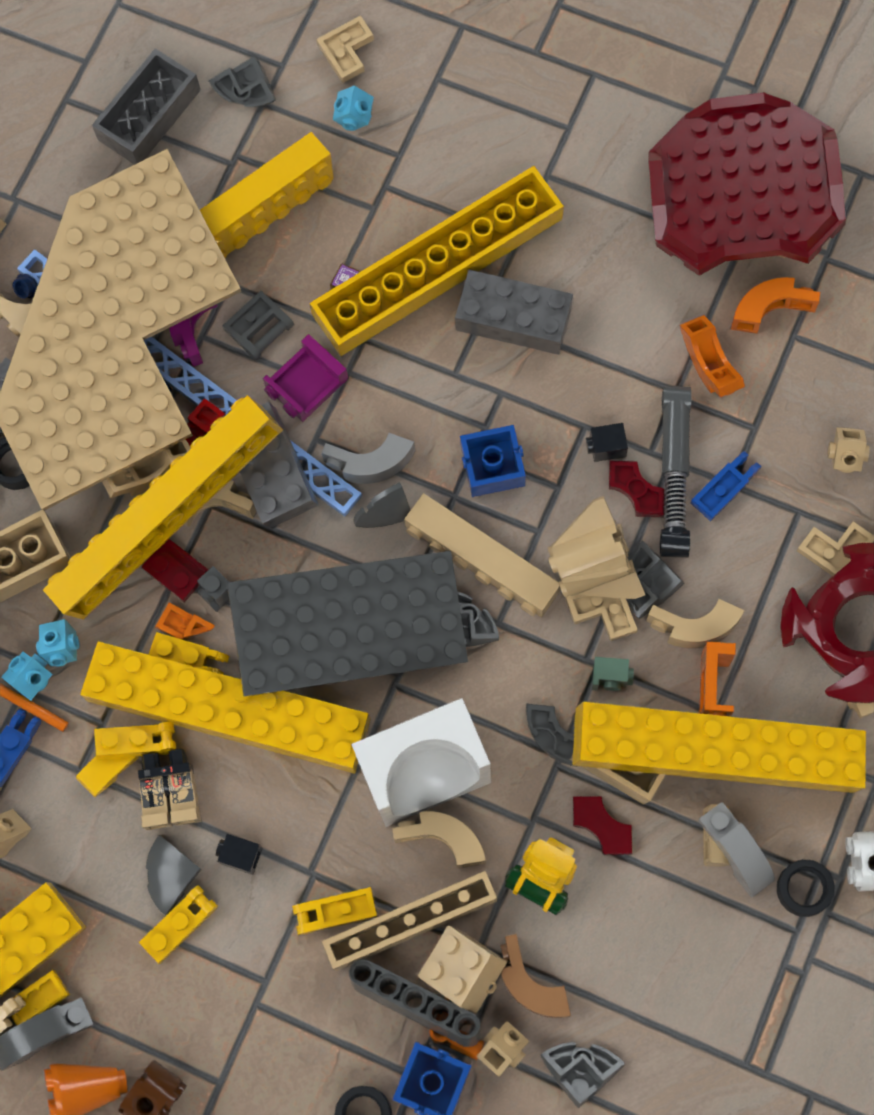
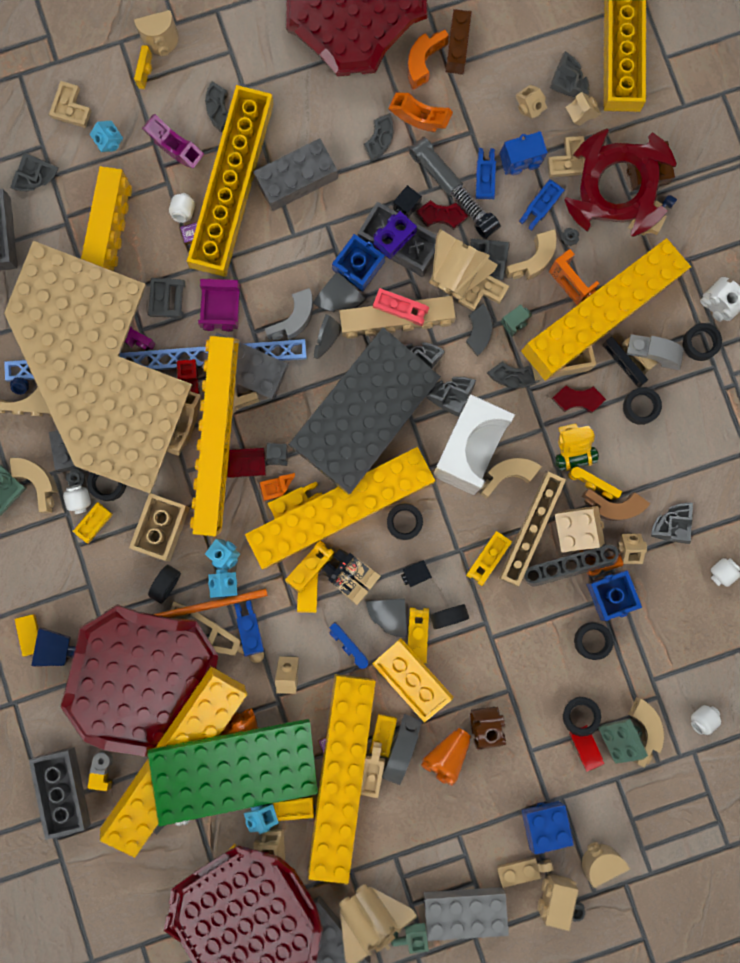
camera: 45 degrees left, 10 degrees up
none -> tan brick [134,10,179,56]
none -> yellow plate [134,45,152,90]
none -> magenta arch [142,114,204,169]
none -> white head [169,193,195,223]
none -> dark grey tile [205,81,228,132]
none -> dark grey brick [313,272,366,312]
none -> blue hinge [329,622,369,669]
none -> flat silver brick [358,202,437,277]
none -> dark grey tile [364,113,393,162]
none -> yellow plate [372,638,453,723]
none -> coral plate [373,288,429,326]
none -> dark purple brick [374,211,417,260]
none -> black tyre [387,503,423,540]
none -> dark grey brick [426,377,476,417]
none -> black tyre [430,604,469,629]
none -> reddish brown brick [446,9,472,75]
none -> dark grey tile [466,303,492,357]
none -> blue brick [499,131,548,176]
none -> blue hinge [519,179,565,231]
none -> dark grey plate [561,228,579,246]
none -> yellow plate [568,467,623,500]
none -> black tile [603,336,648,387]
none -> black tyre [623,387,662,425]

